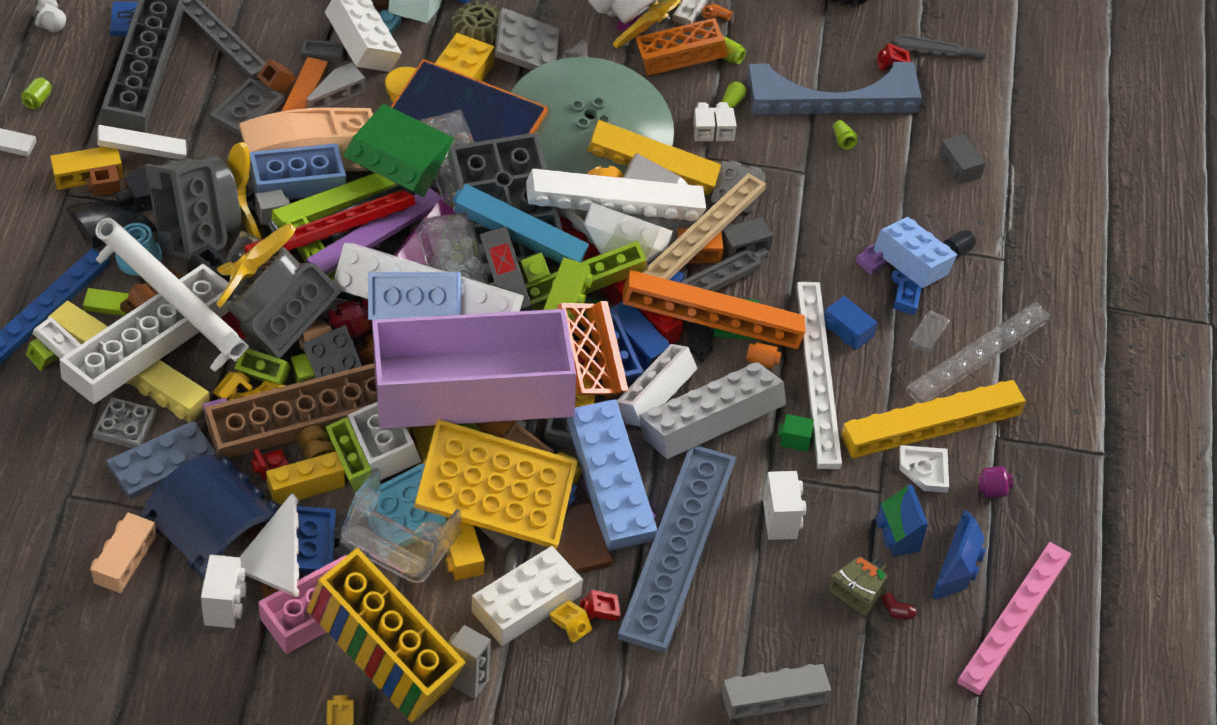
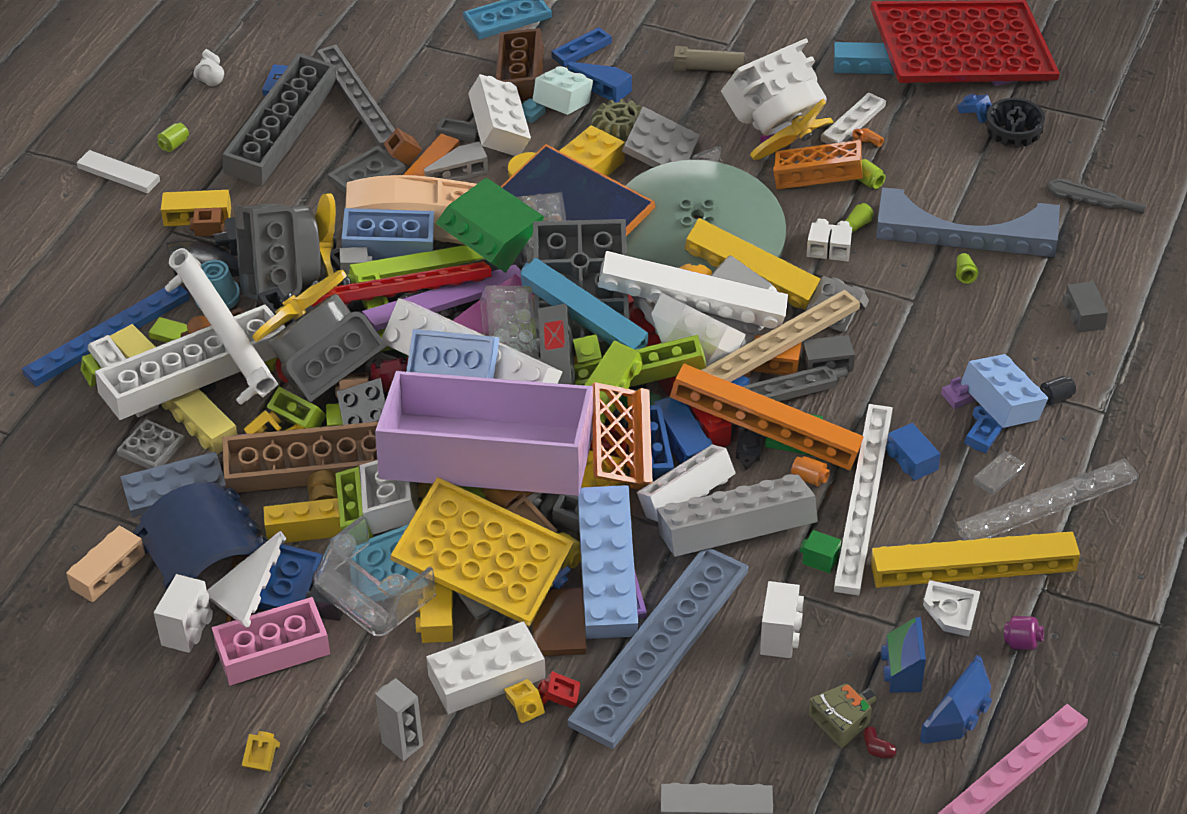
camera: 20 degrees right, 5 degrees down
white tile [97,125,186,160] -> none
red bracket [251,449,289,481] -> none
yellow brick [307,547,465,723] -> none
red bracket [877,43,911,71] -> none

